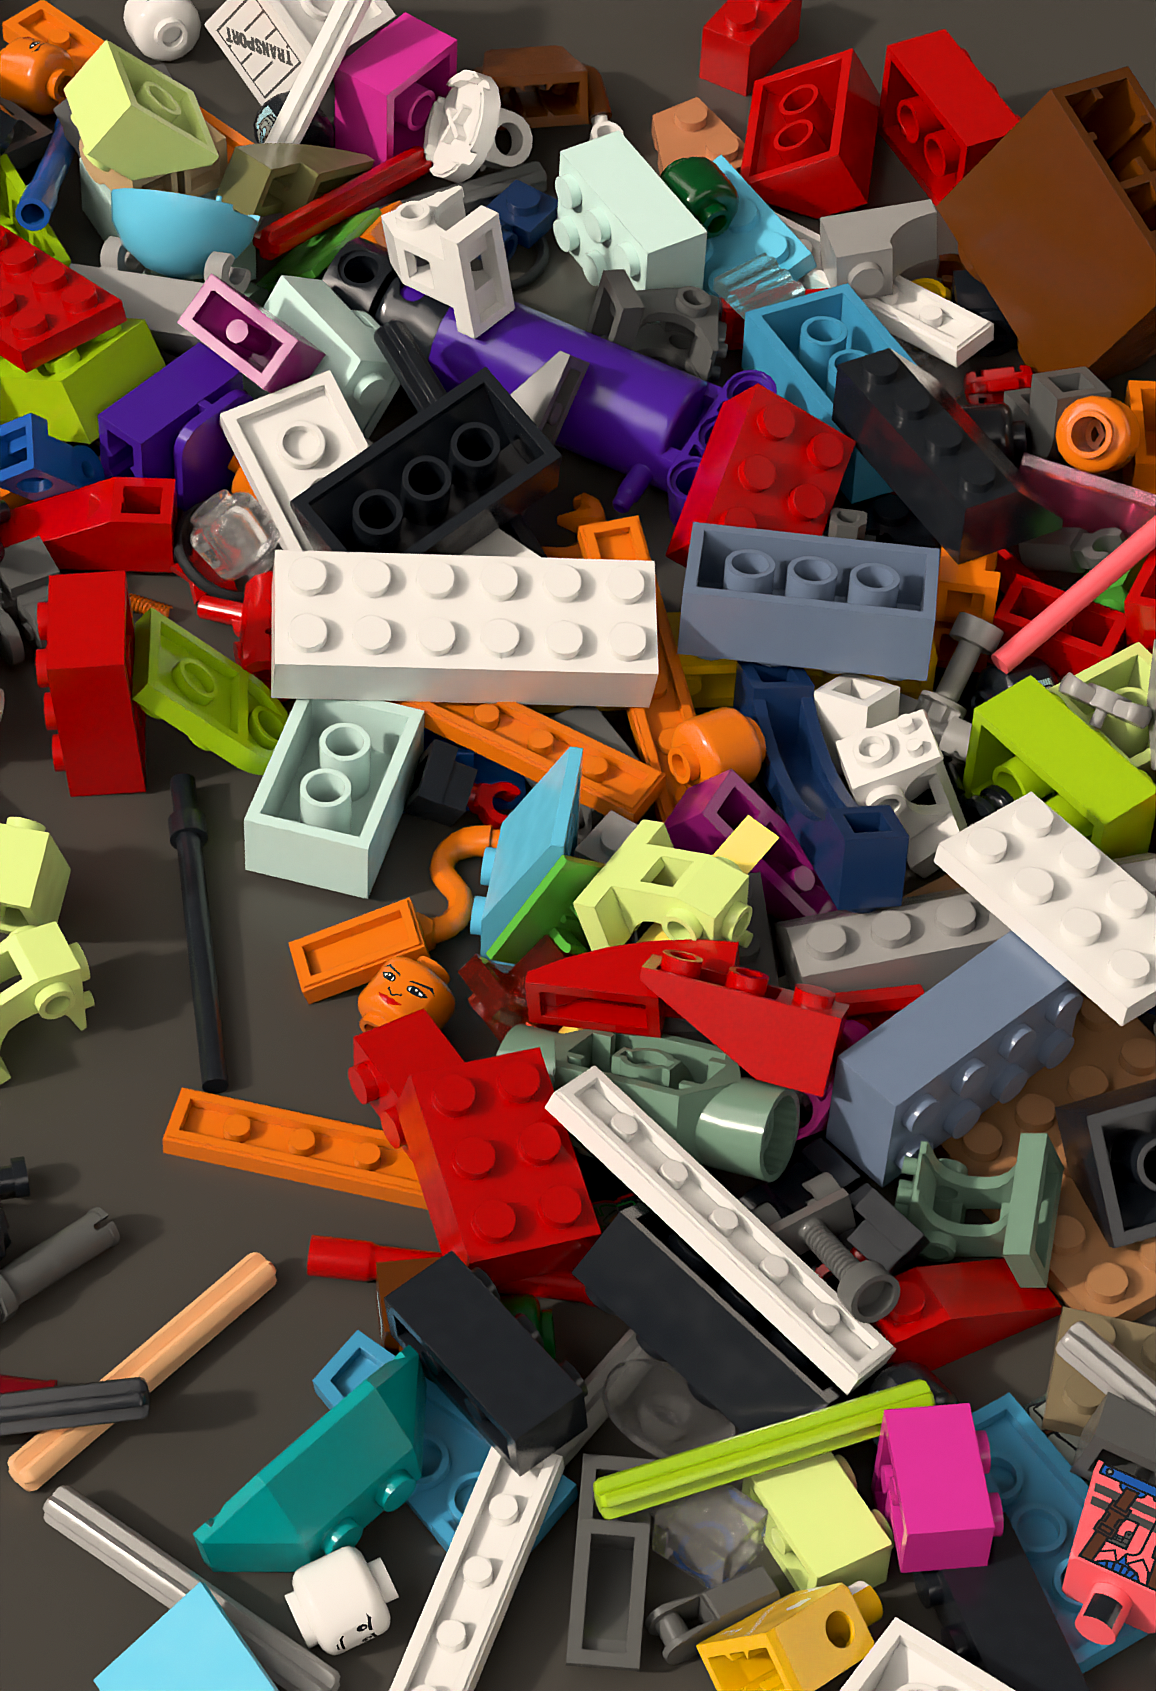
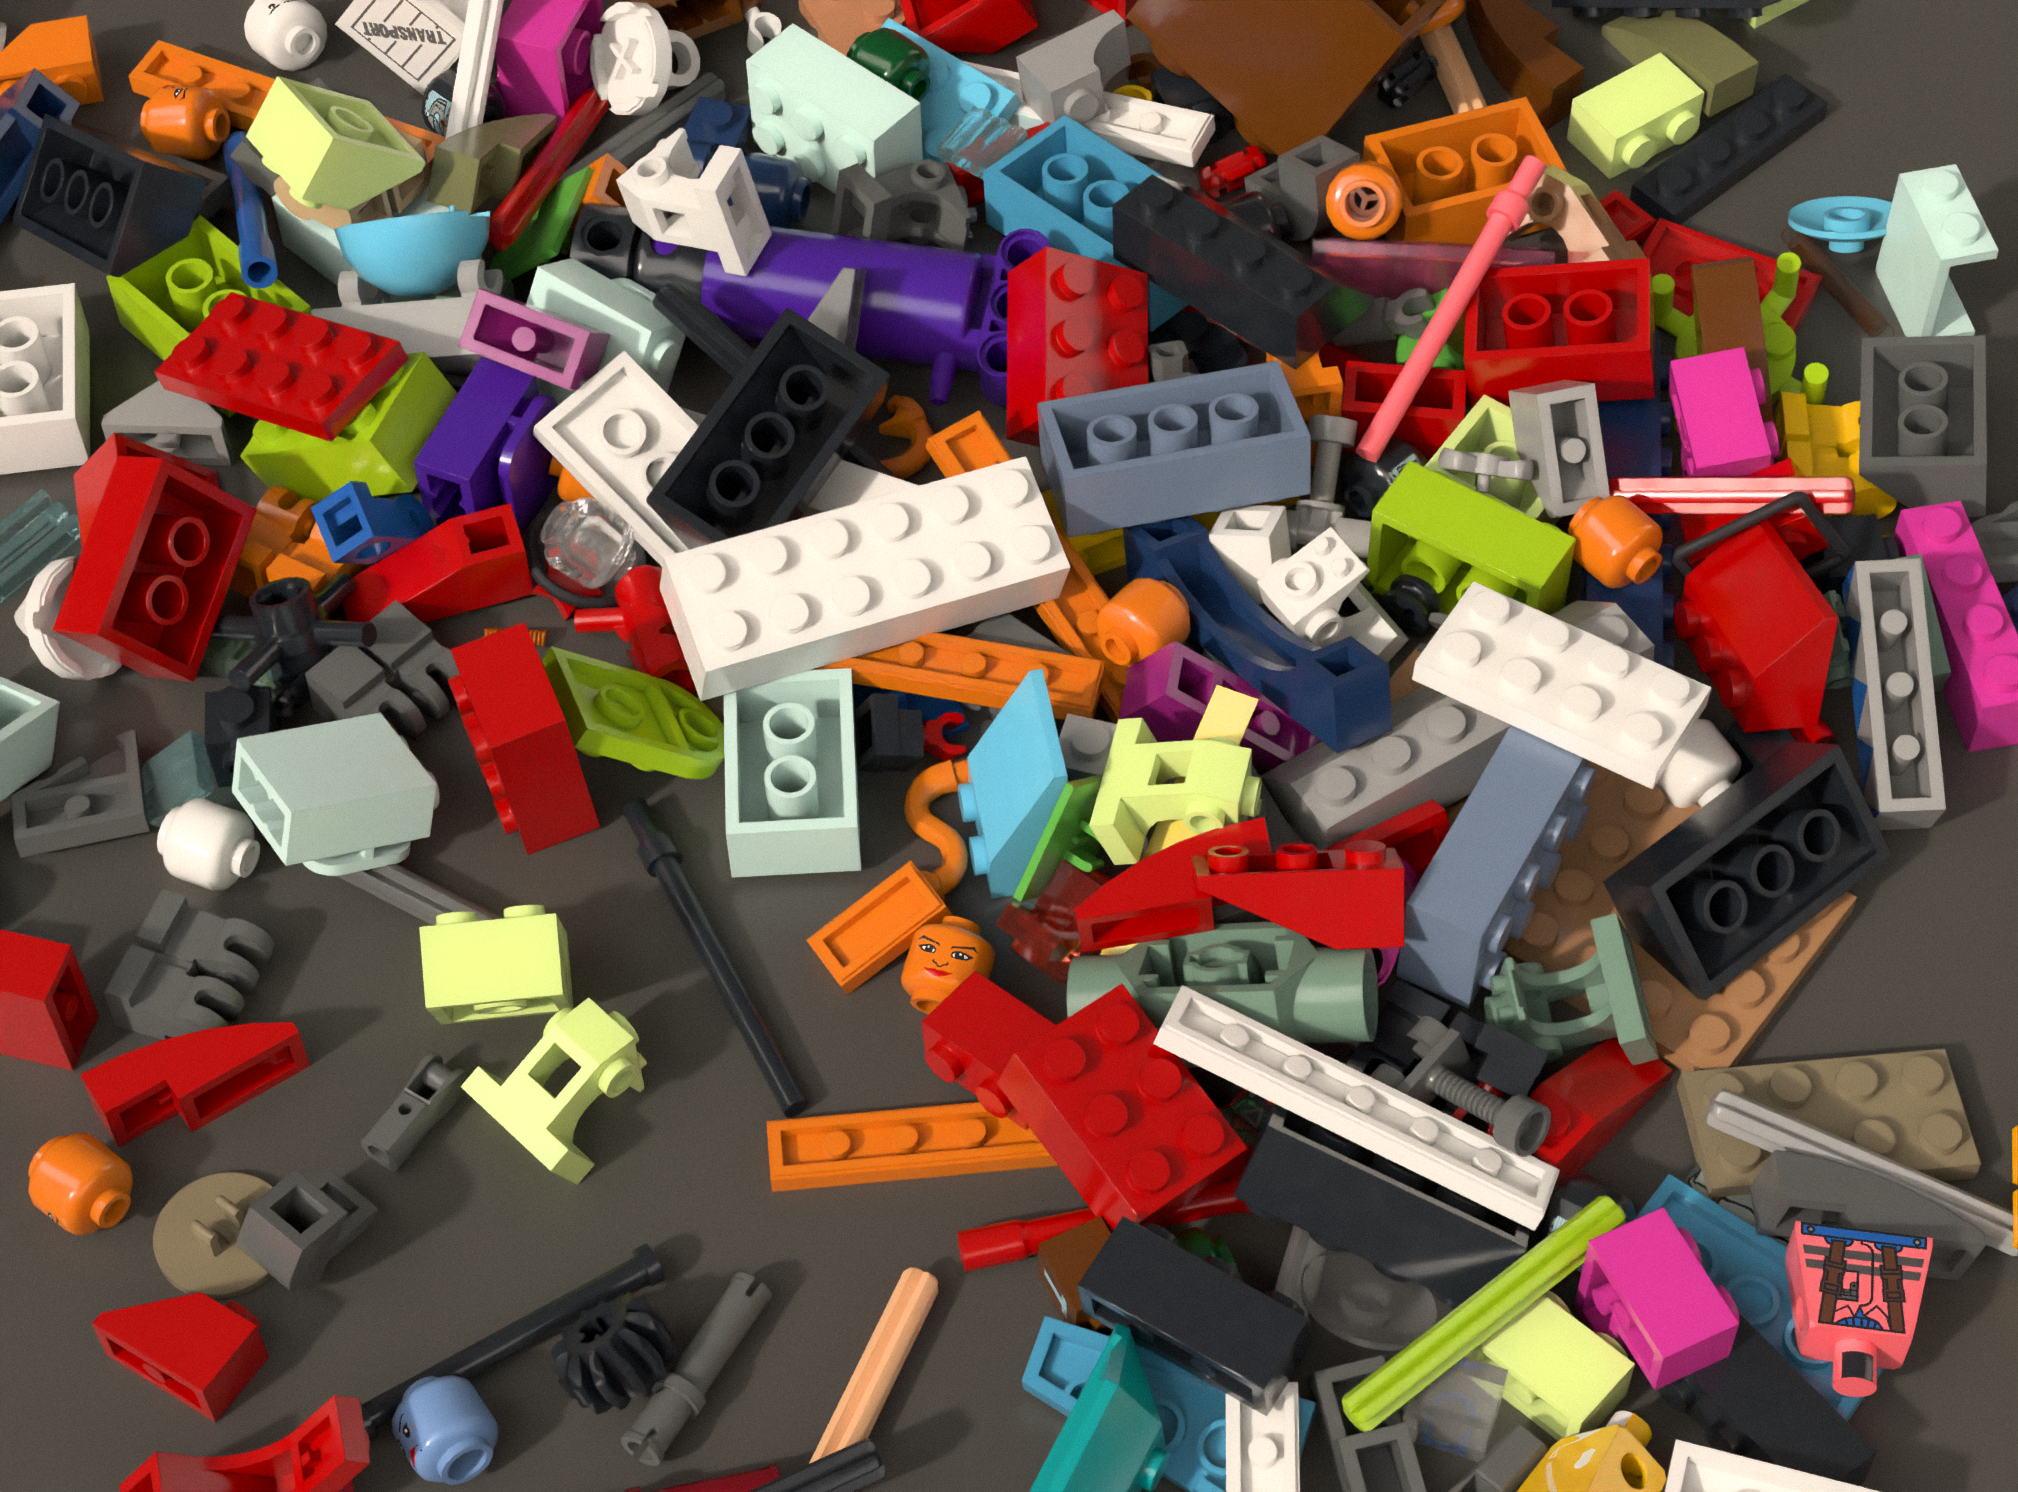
camera: 15 degrees left, 5 degrees up
none -> dark blue head [727,152,812,228]

